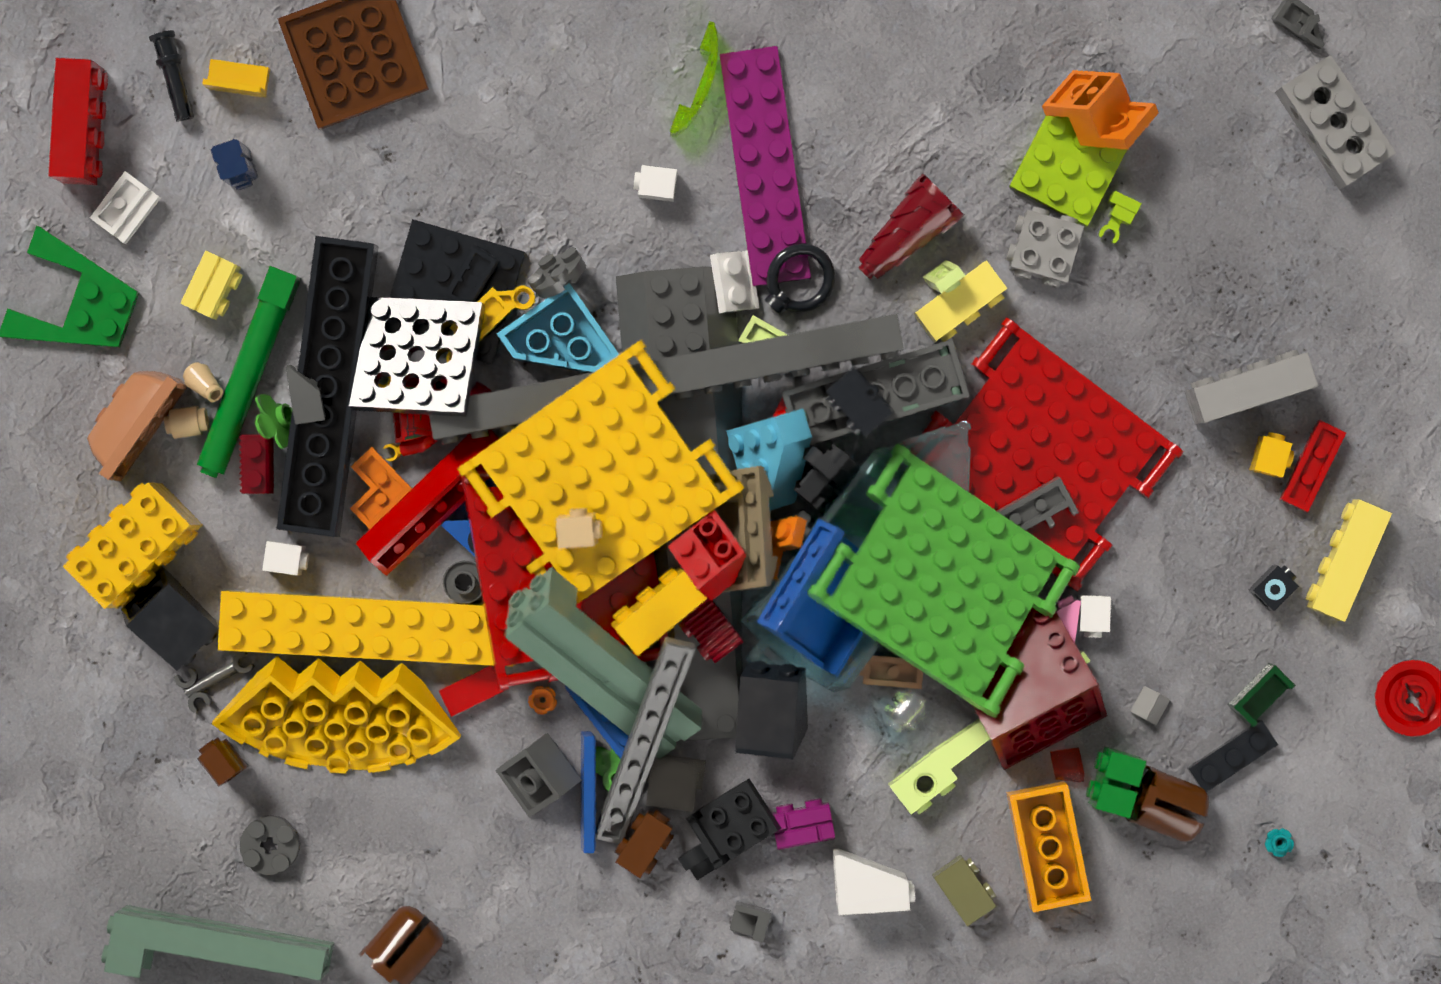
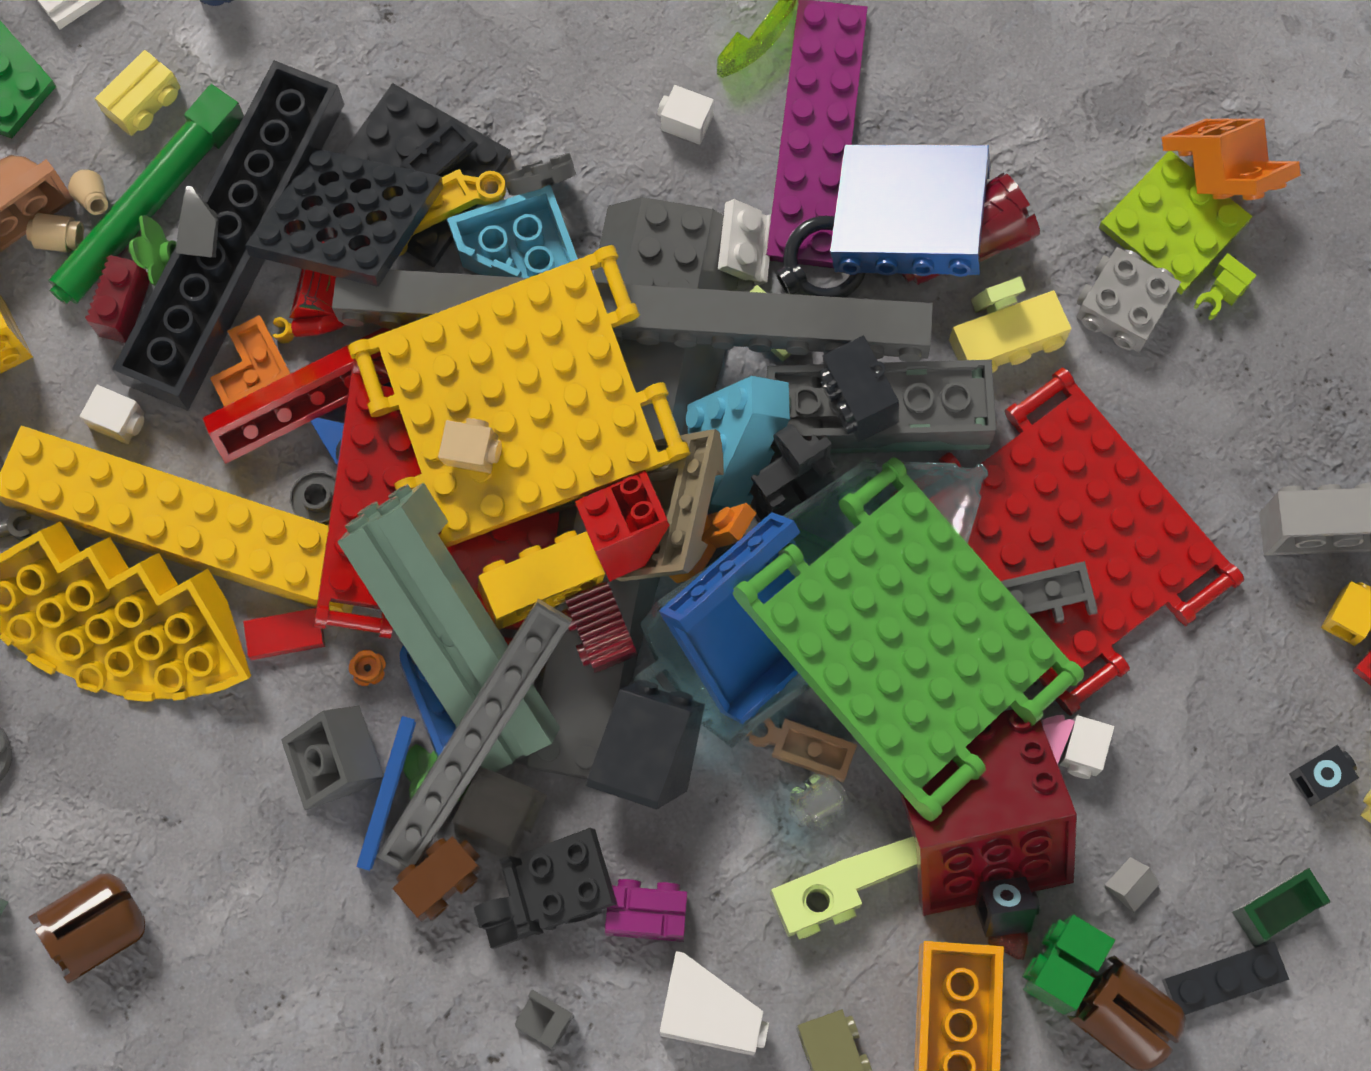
camera: 15 degrees right, 15 degrees down
none -> panel [830,145,991,277]
none -> black brick [975,877,1040,937]

